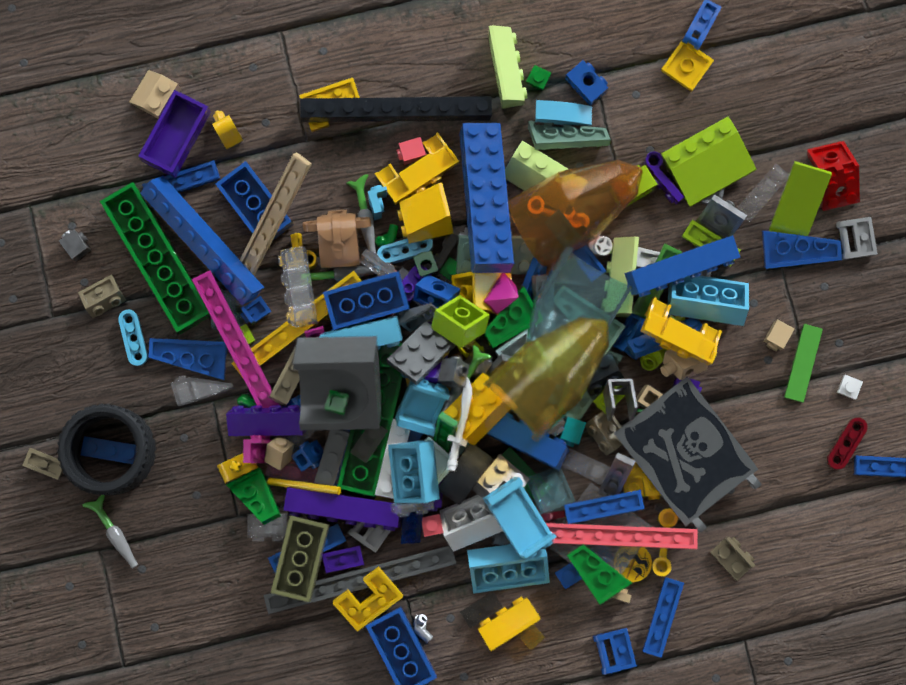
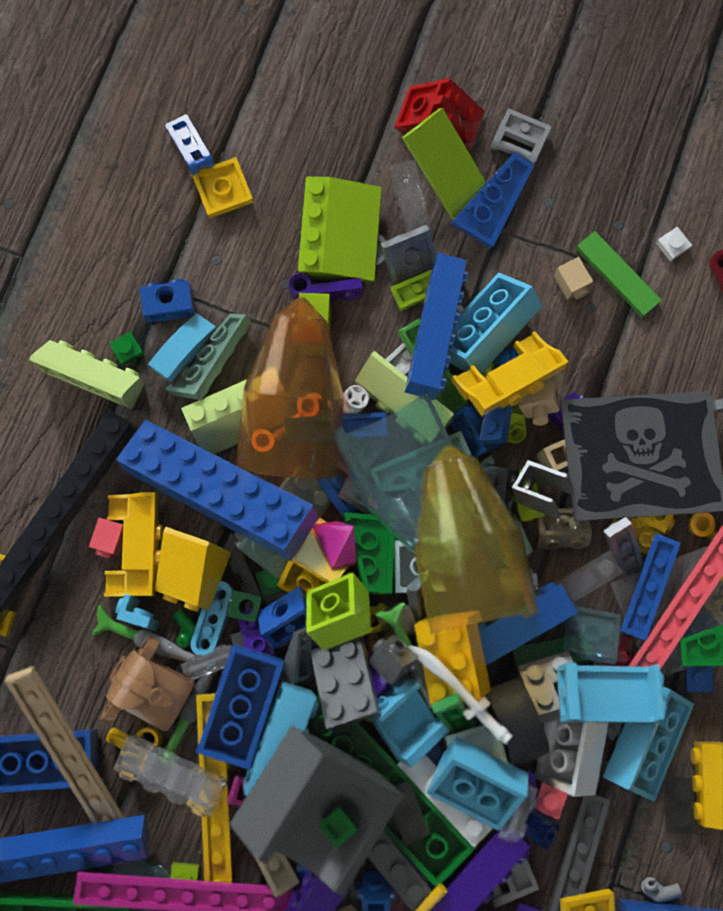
camera: 55 degrees left, 5 degrees down
blue bracket [240,296,272,325] -> none
teal brick [559,417,586,447] -> none

